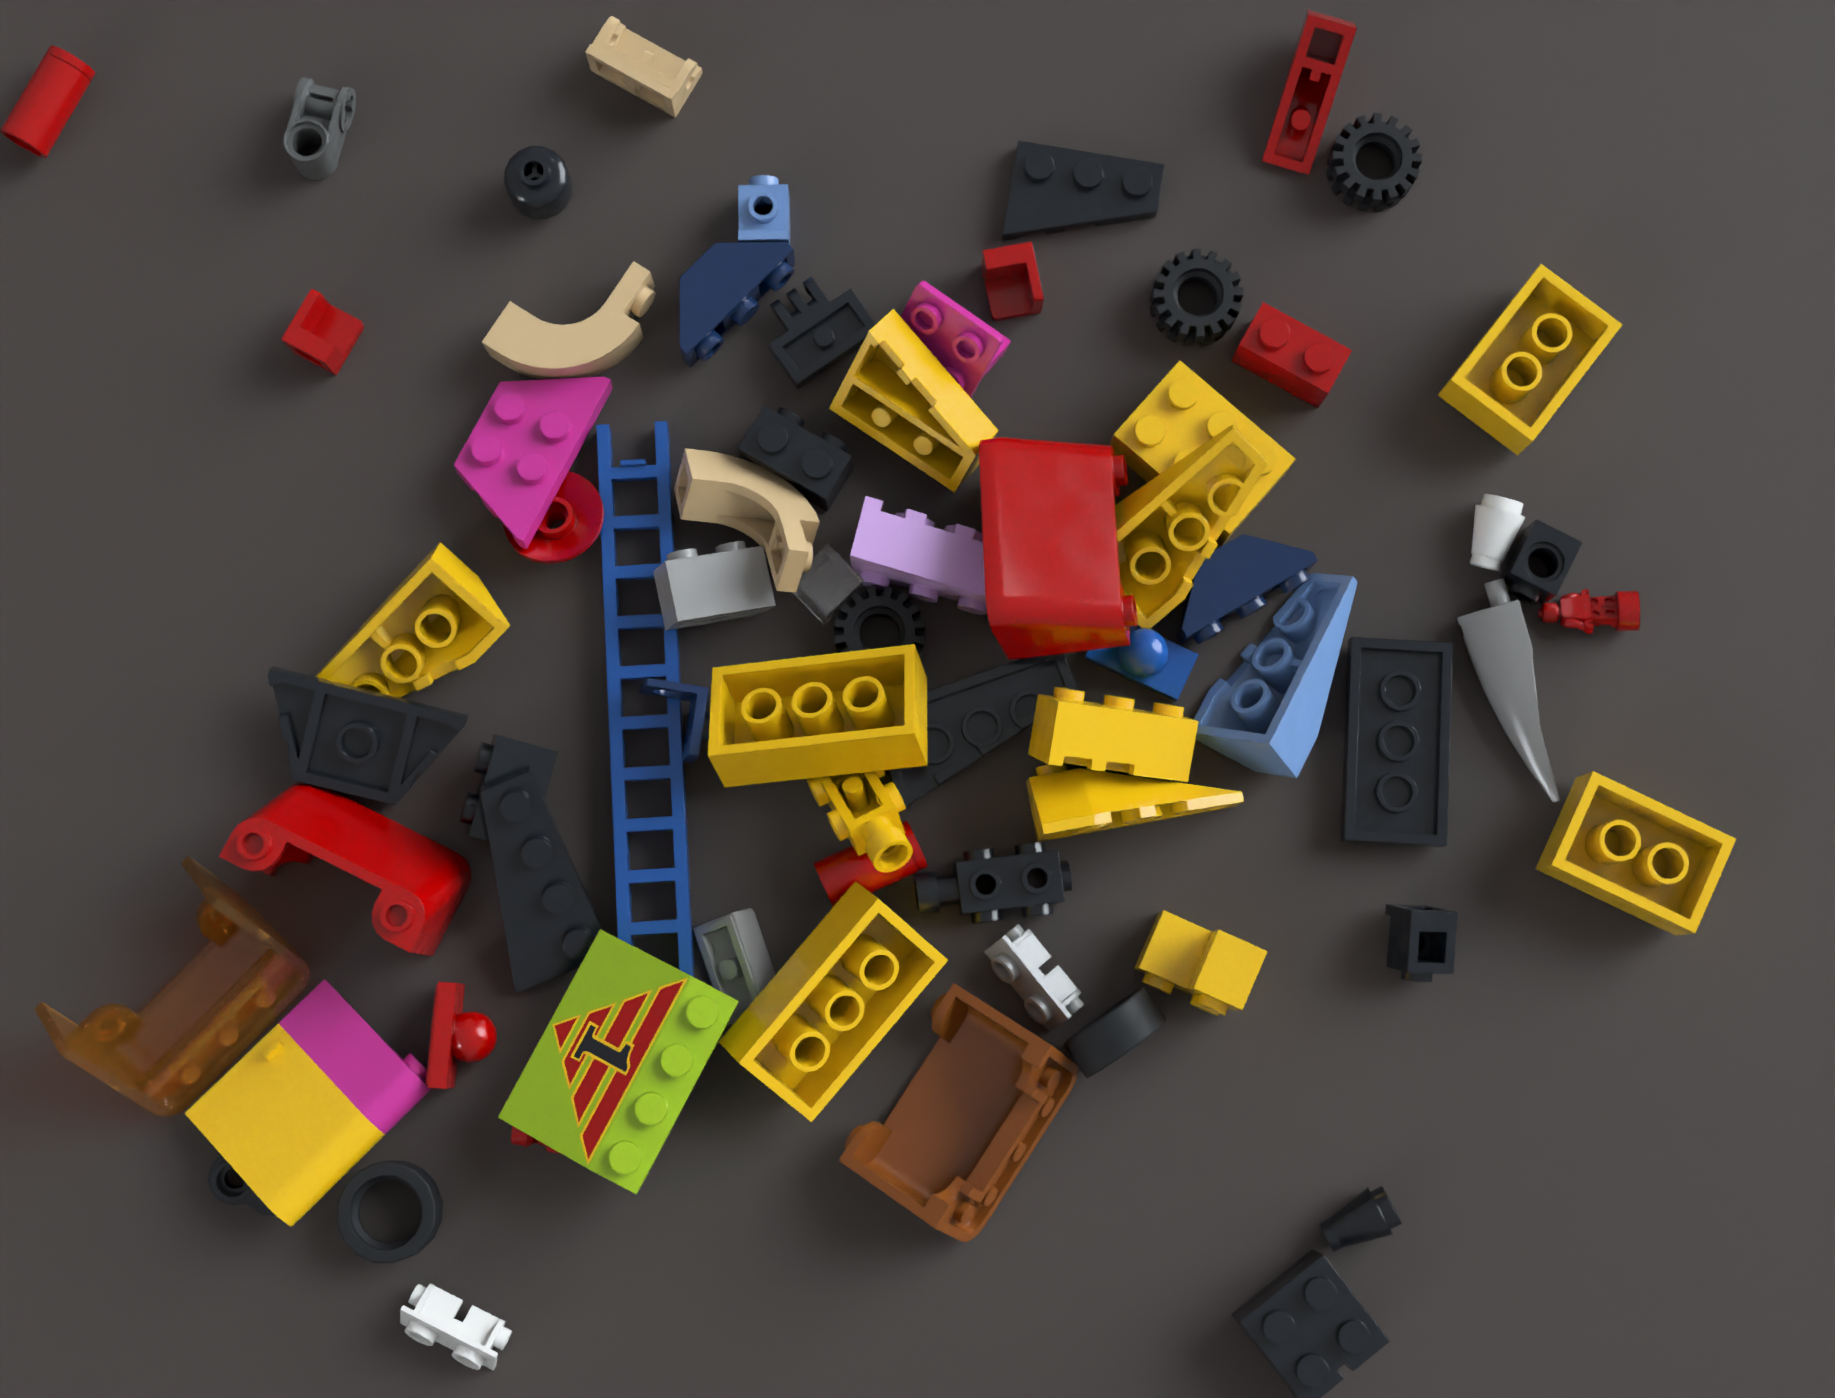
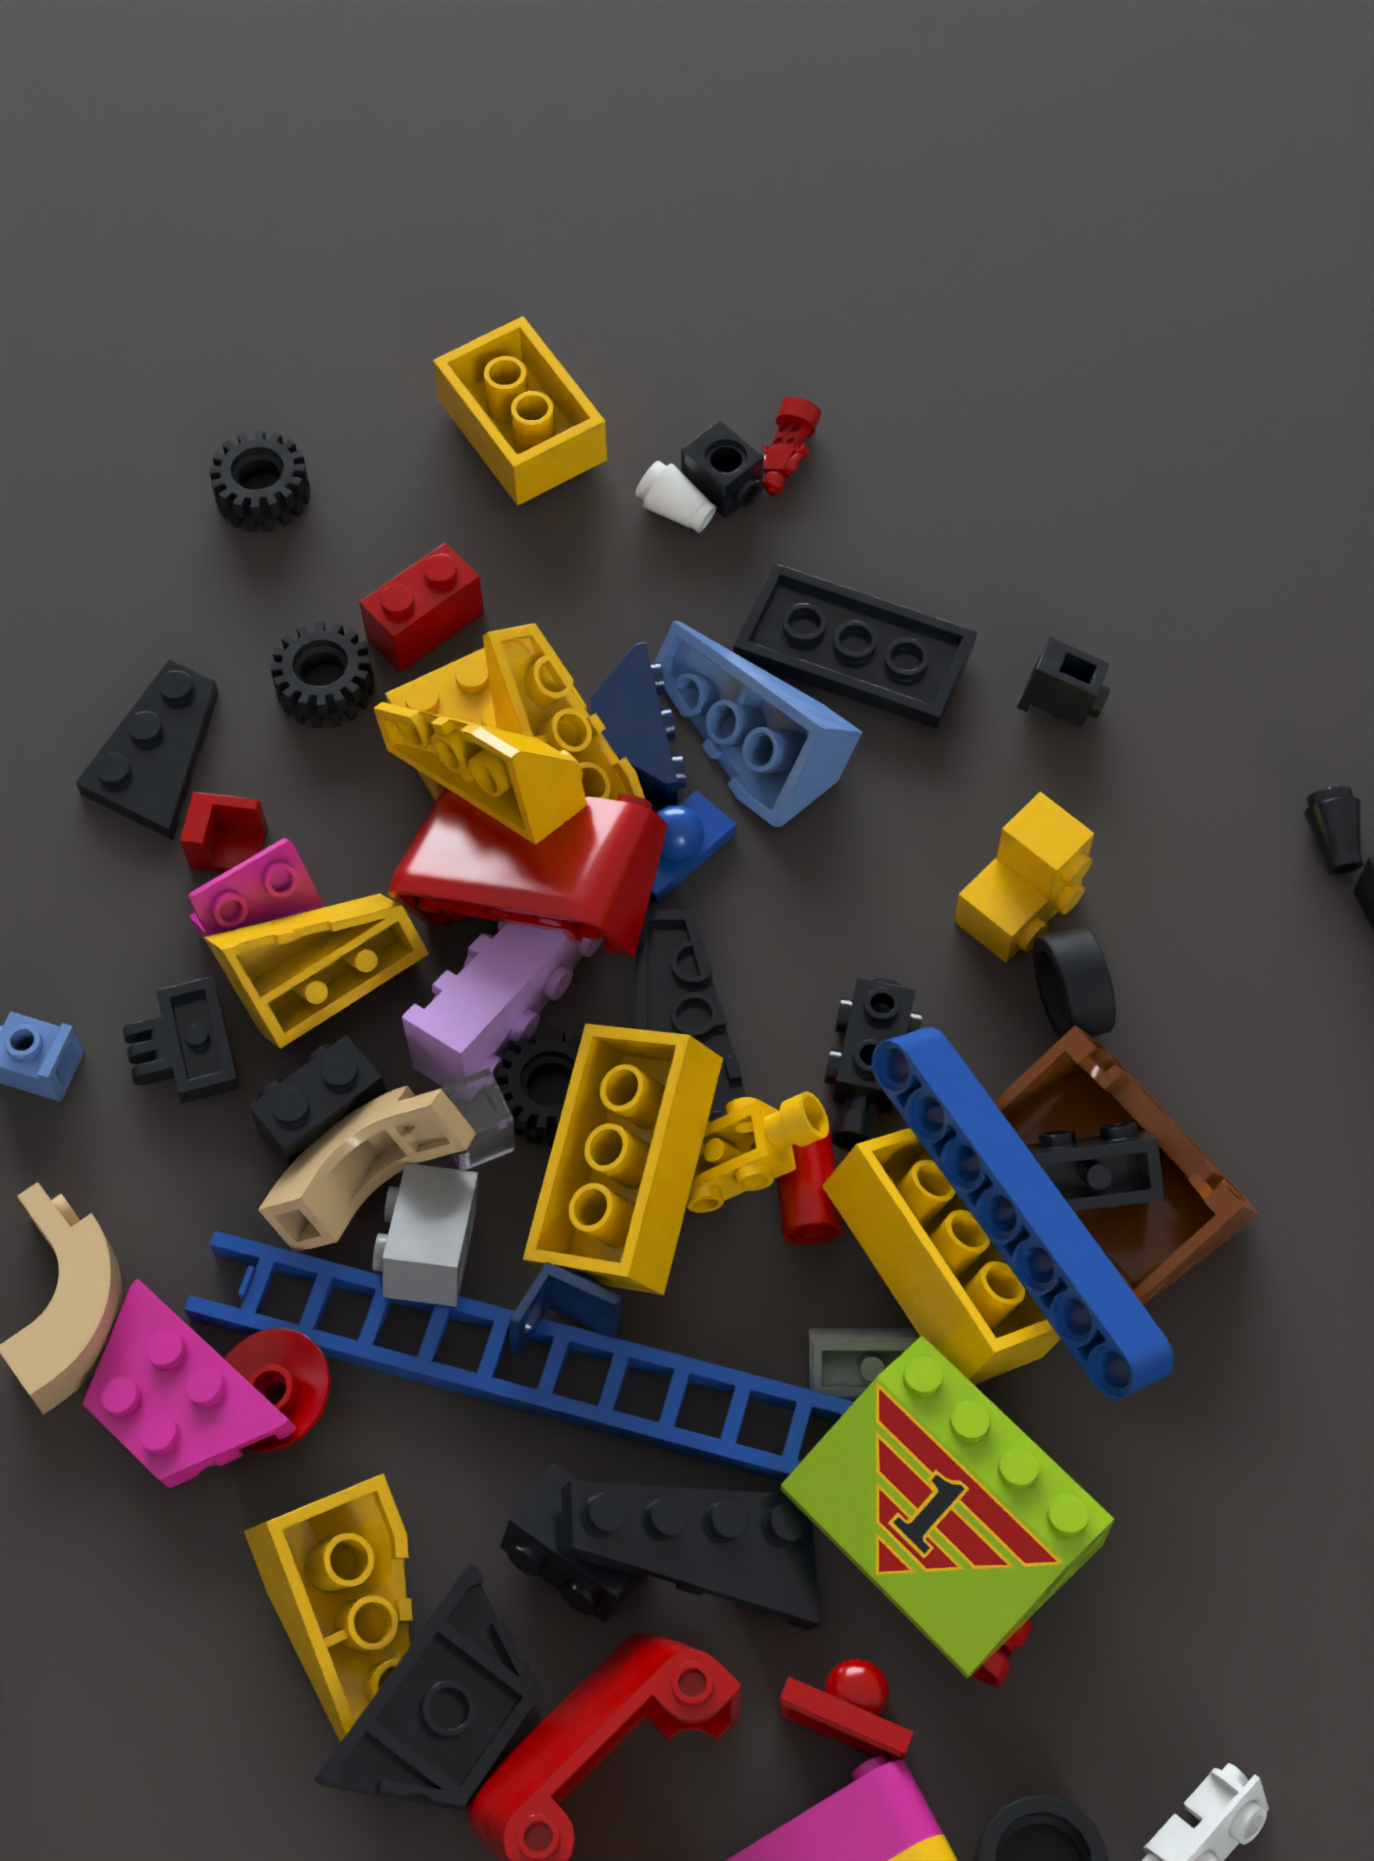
camera: 65 degrees left, 20 degrees down
dark blue slope [680,242,795,367] -> none
light grey hinge [984,924,1084,1032] -> none
yellow wedge [1026,763,1244,842] -> none
yellow wedge [1028,687,1198,782] -> none
red slope [1262,10,1357,175] -> none
light grey piece [1457,578,1560,802] -> none
yellow brick [1535,771,1736,936] -> none
none -> yellow wedge [373,702,588,845]
none -> blue beam [871,1027,1174,1400]
none -> black brick [1026,1122,1165,1211]

